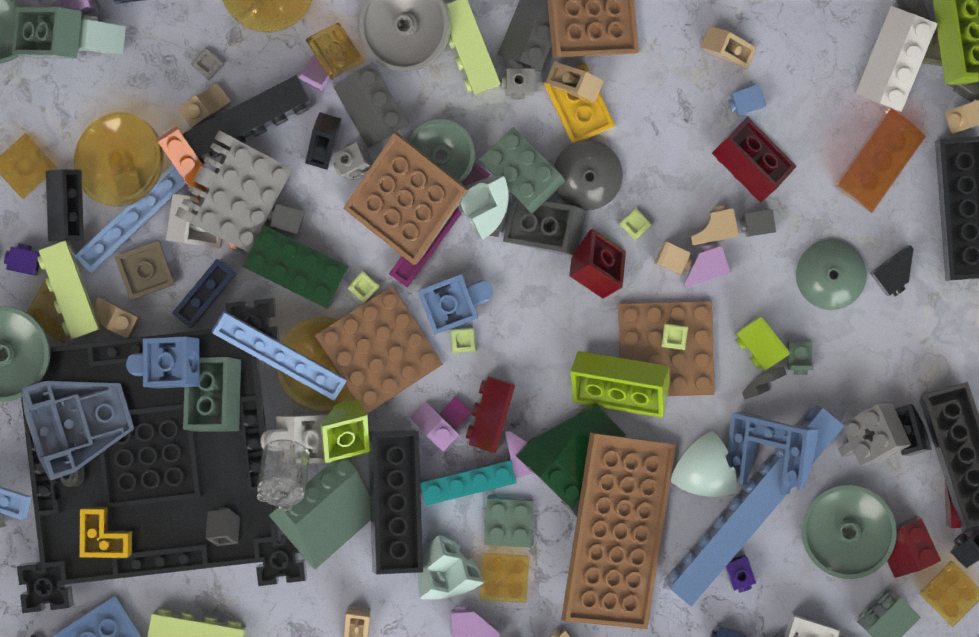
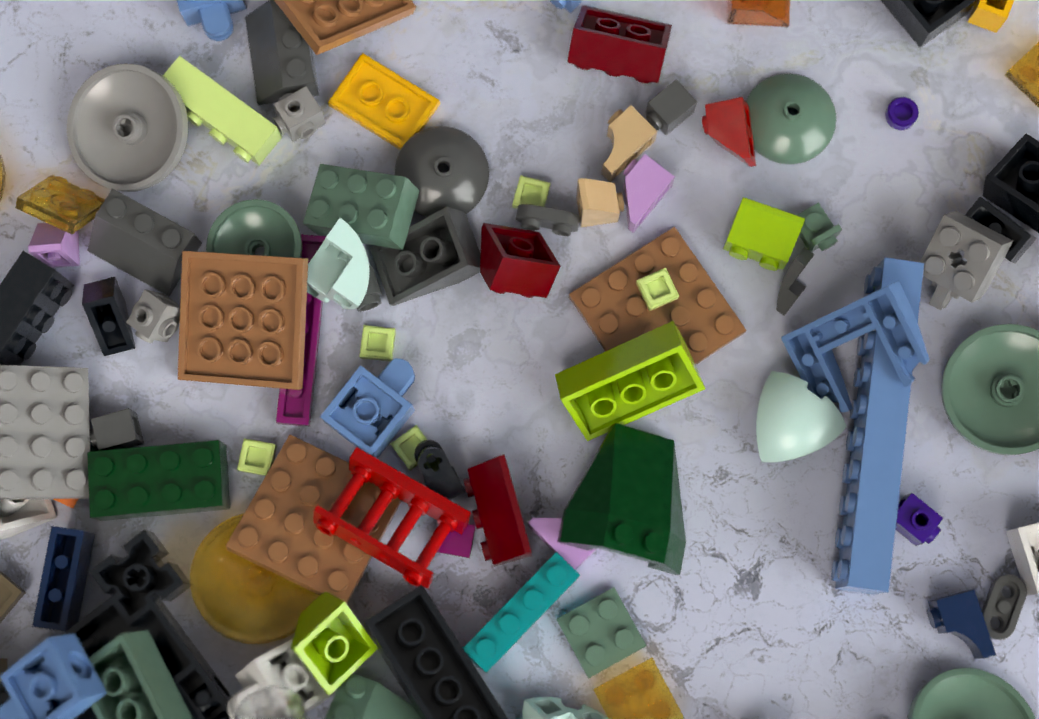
camera: 30 degrees left, 10 degrees down
light blue plate [212,311,347,401] -> none
lavender slope [410,401,460,452] -> none
tan slope [545,62,604,103] -> none
medium nougat plate [561,433,676,629] -> none
black slope [870,245,914,297] -> none
none -> red fence [313,447,471,589]
none -> yellowish green tile [359,325,396,362]
none -> black piece [414,440,465,500]
none -> dark grey plate [516,204,580,236]
none -> red slope [702,97,756,167]
none -> dark purple tile [885,97,919,130]

